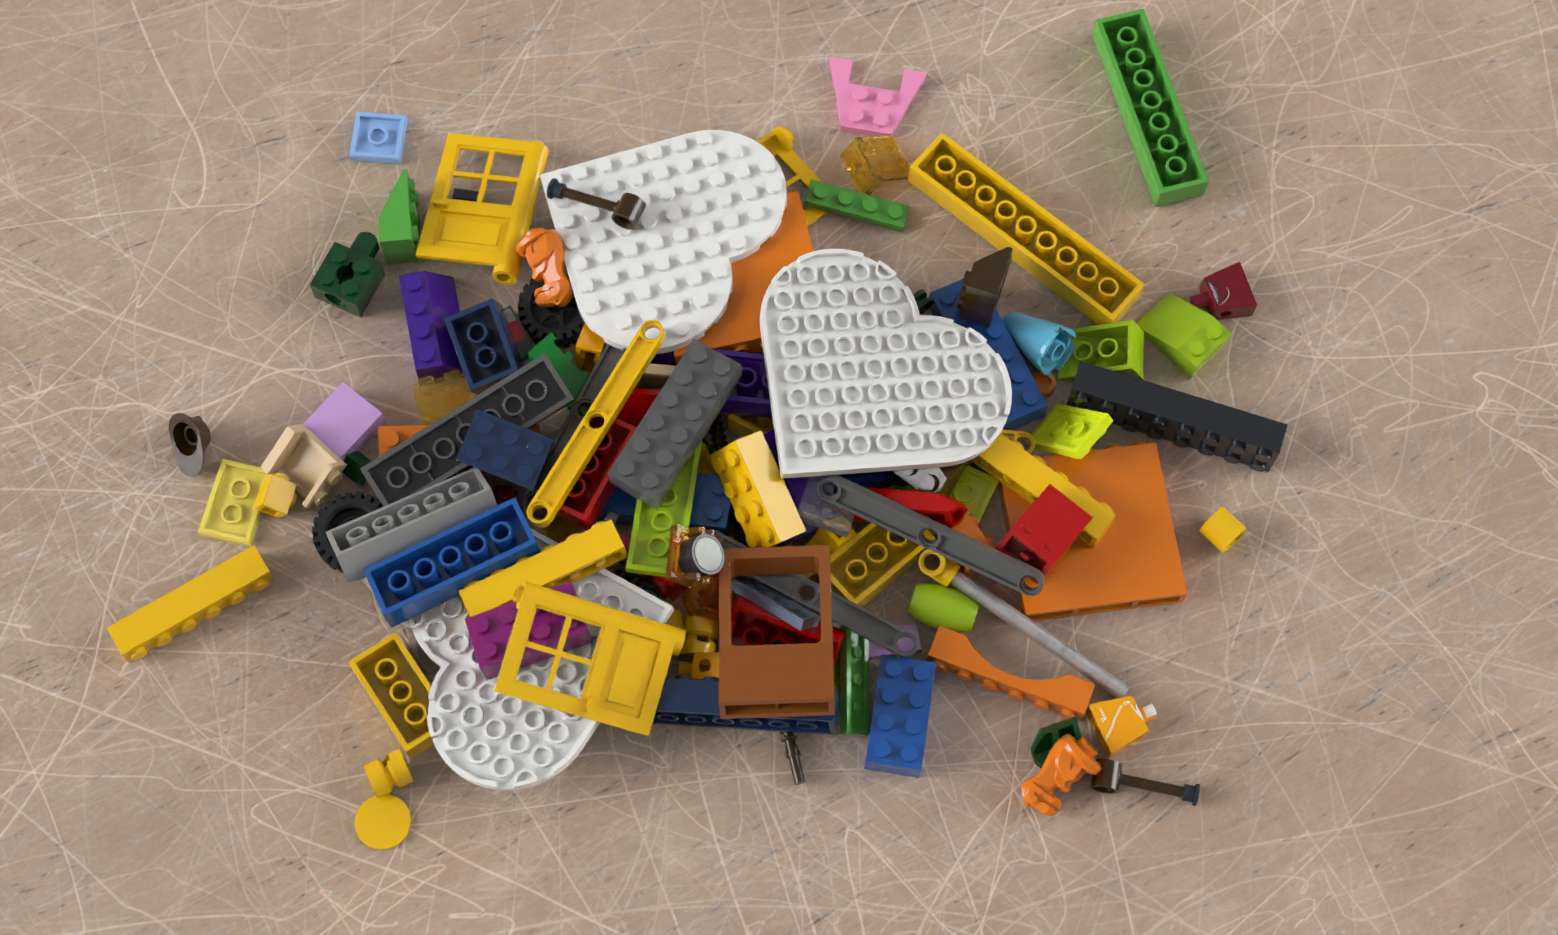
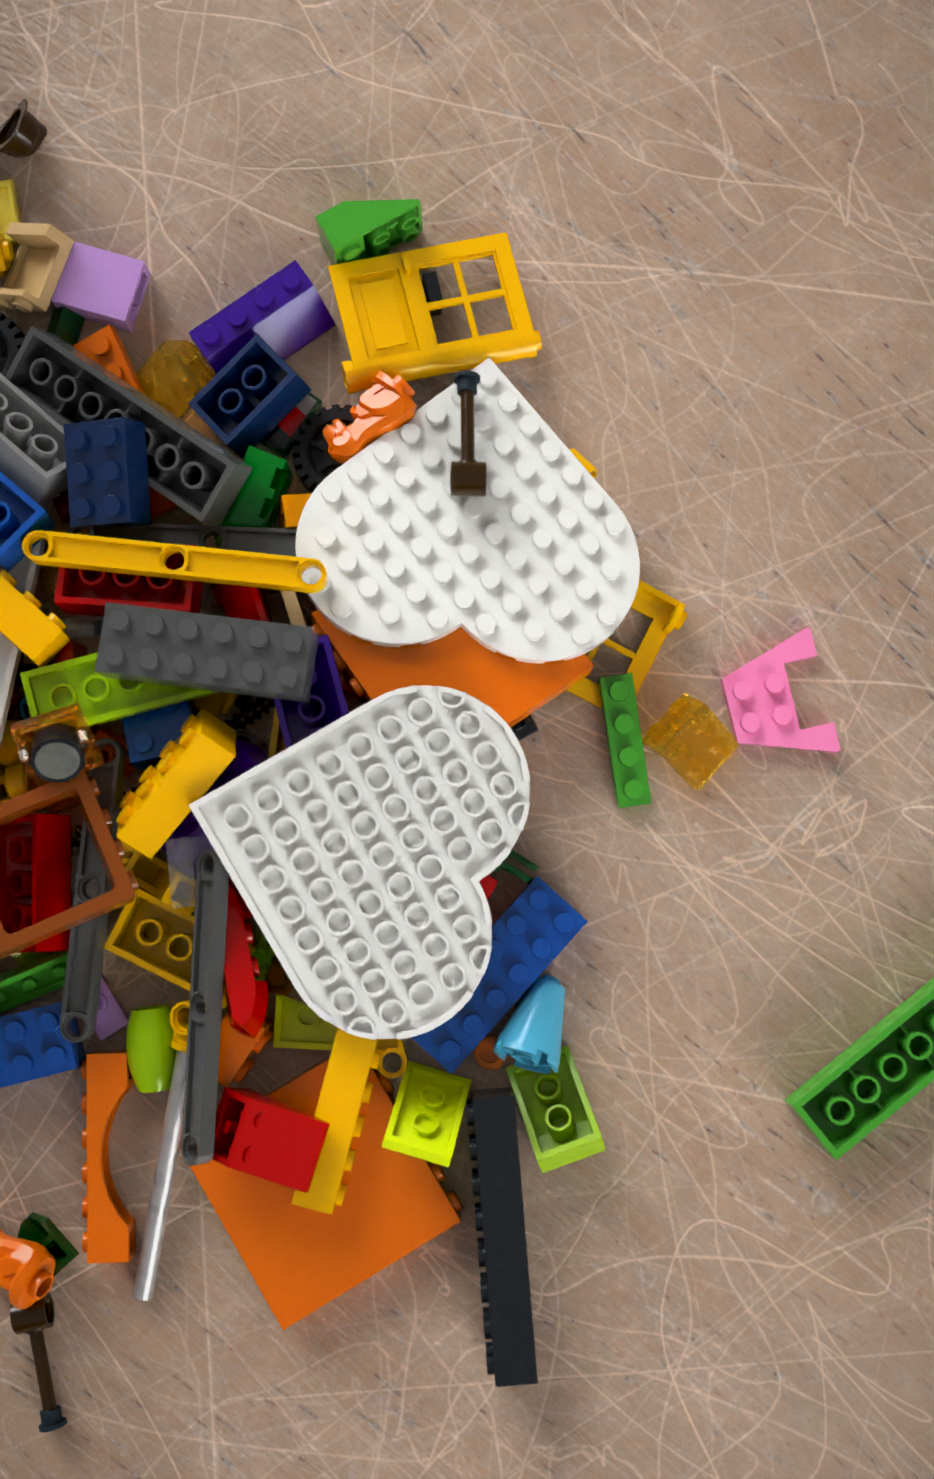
camera: 70 degrees right, 15 degrees up
dark green brick [310,232,385,318] -> none
light blue tile [349,111,408,164] -> none
sand blue tile [718,576,820,631] -> none
yellow brick [908,132,1145,325] -> none
dark brown wedge [957,247,1013,328] -> none
light orange torso [1086,696,1157,759] -> none
lime slope [1137,293,1232,379] -> none
dark red torso [1190,262,1257,320] -> none
yellow piece [1199,506,1247,554] -> none

